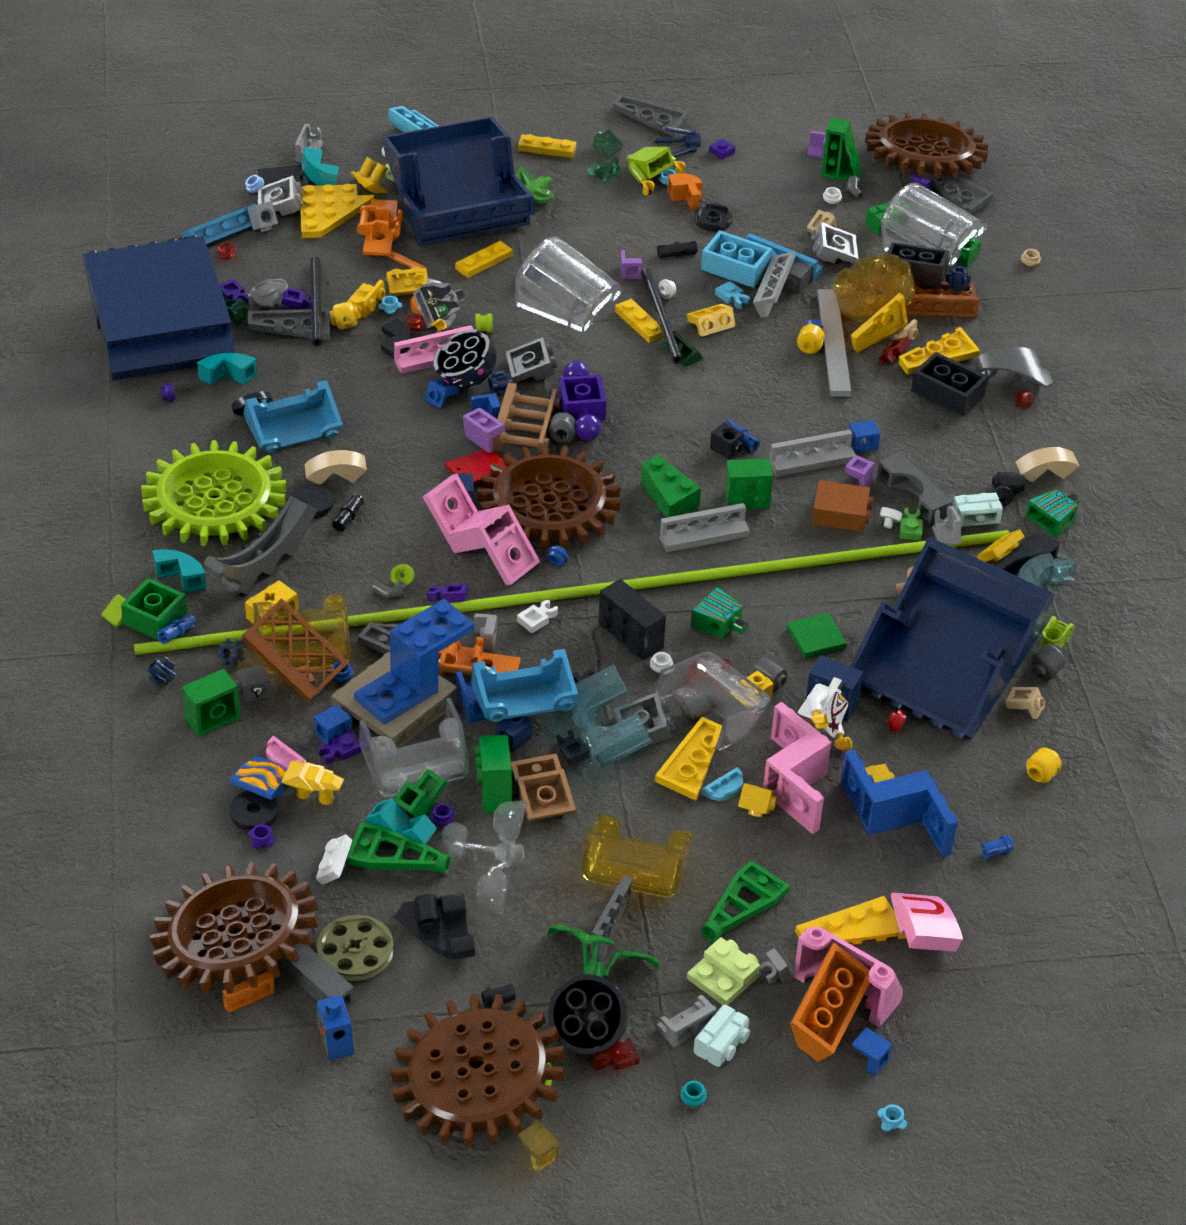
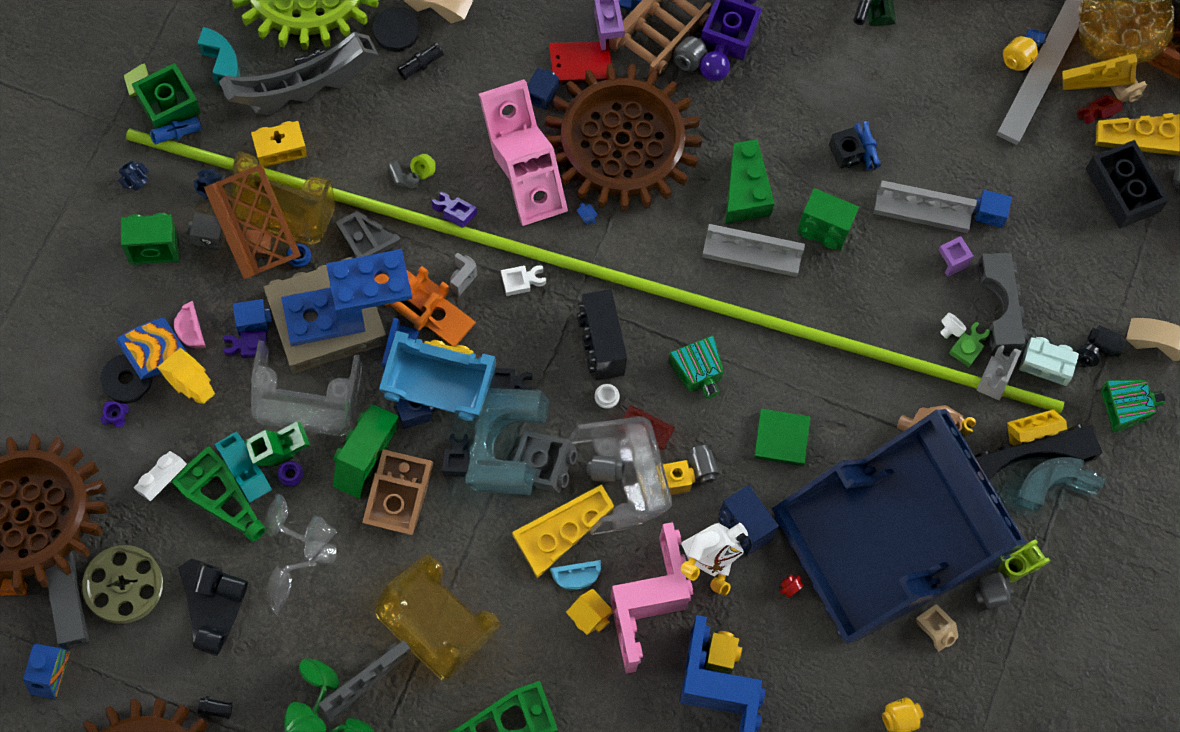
camera: 25 degrees right, 25 degrees up
dark orange brick [812,480,873,532] -> none

